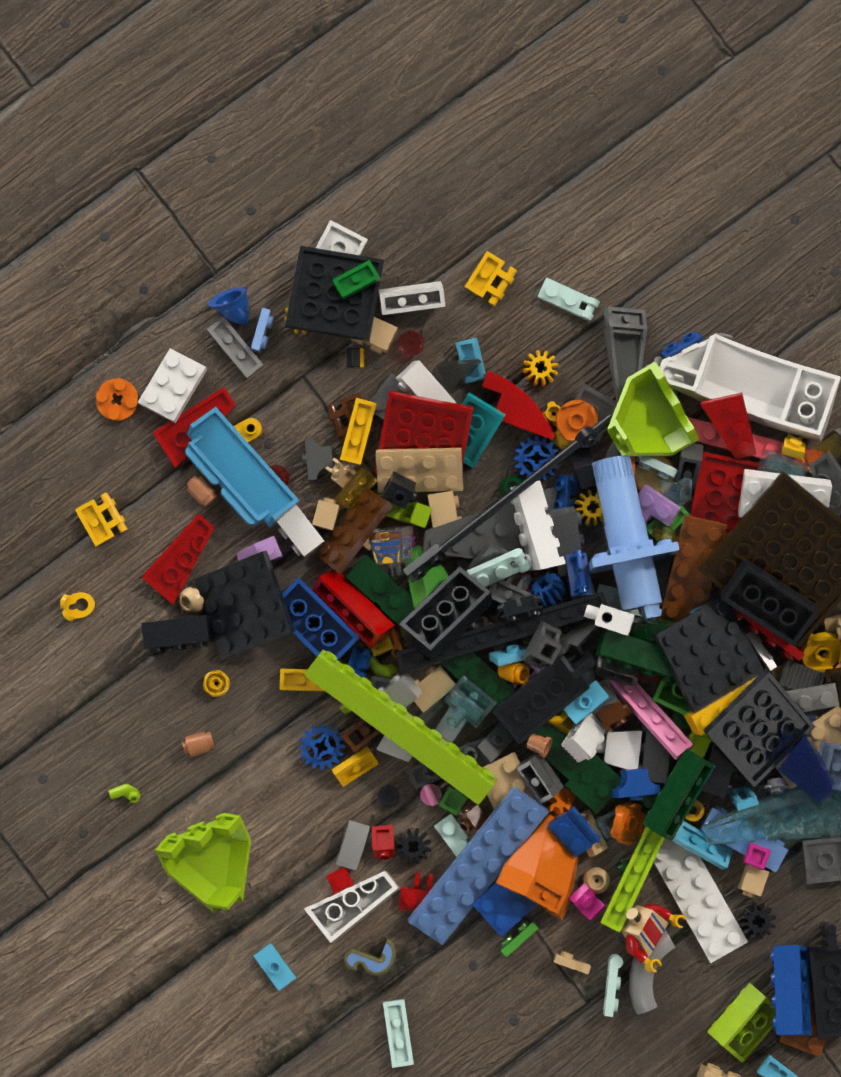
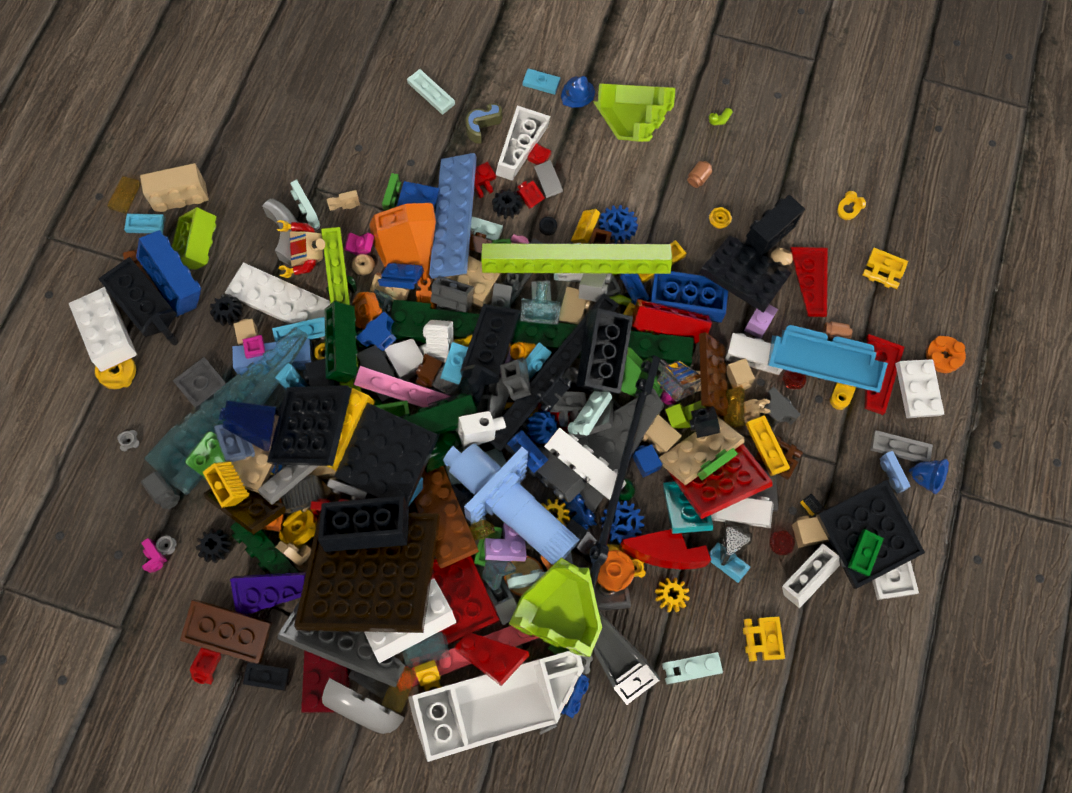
camera: 140 degrees right, 15 degrees down
nougat piece [527,734,552,758] -> none
light grey plate [764,778,789,794] -> none
none -> blue piece [561,76,595,108]
none -> blue brick [632,444,663,478]
none -> bright green plate [697,448,738,480]

